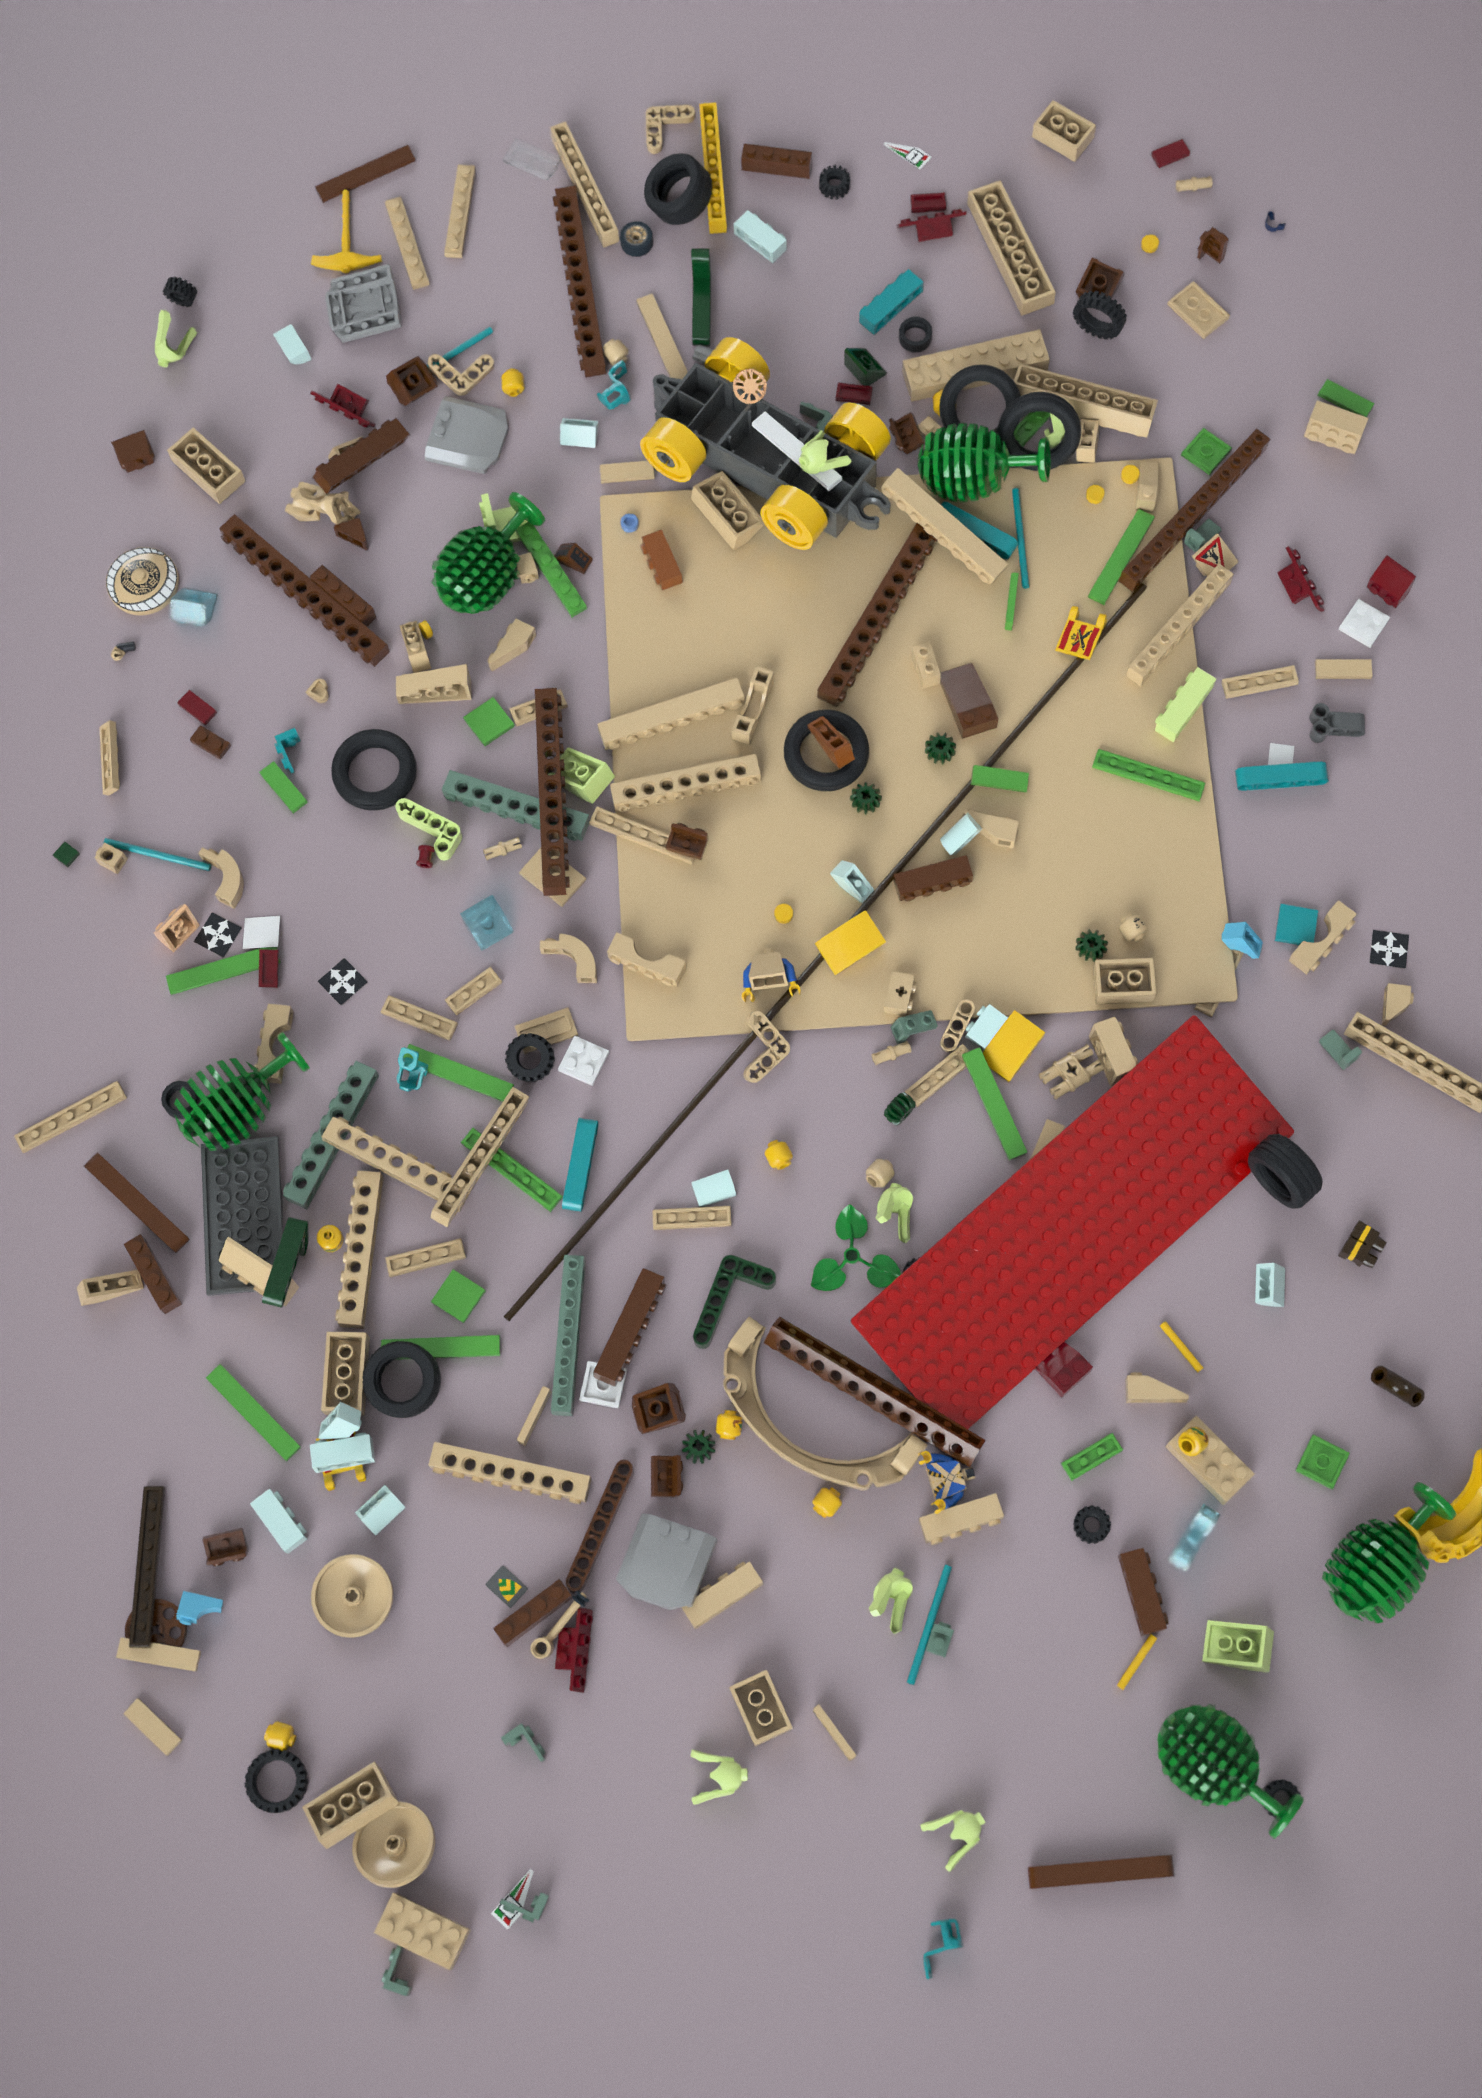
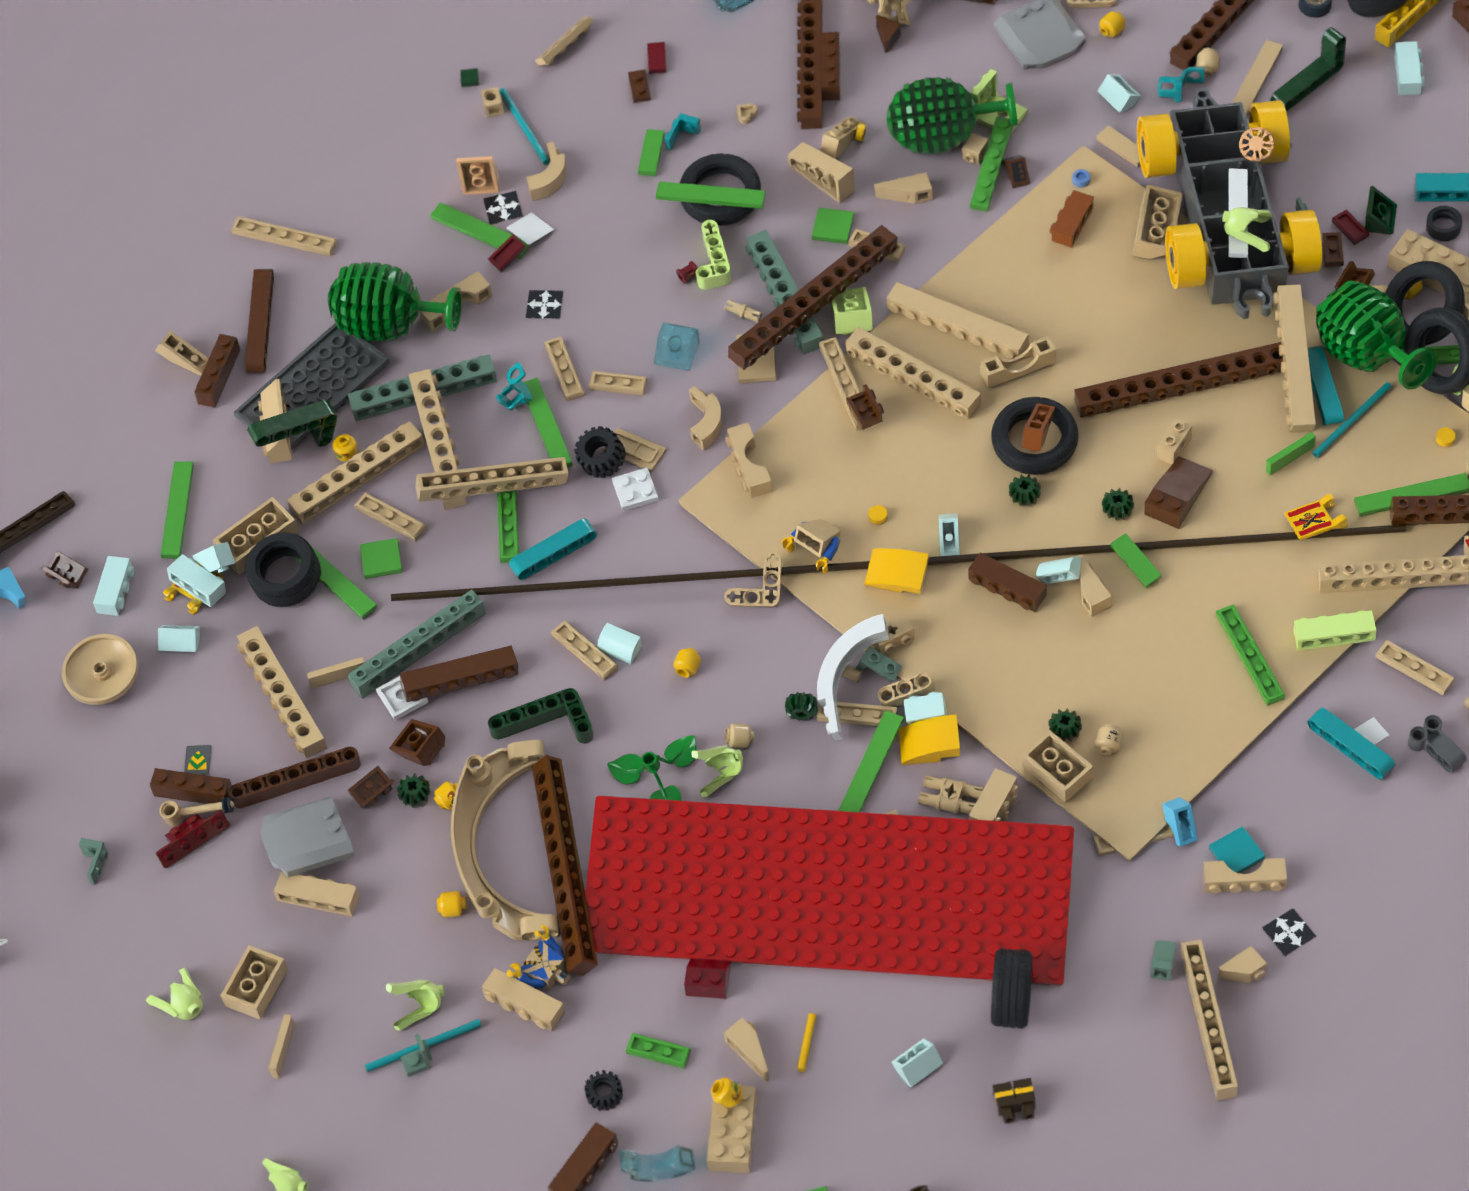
camera: 50 degrees right, 15 degrees down
none -> bright green tile [656,181,766,209]
none -> white arch [817,614,889,741]

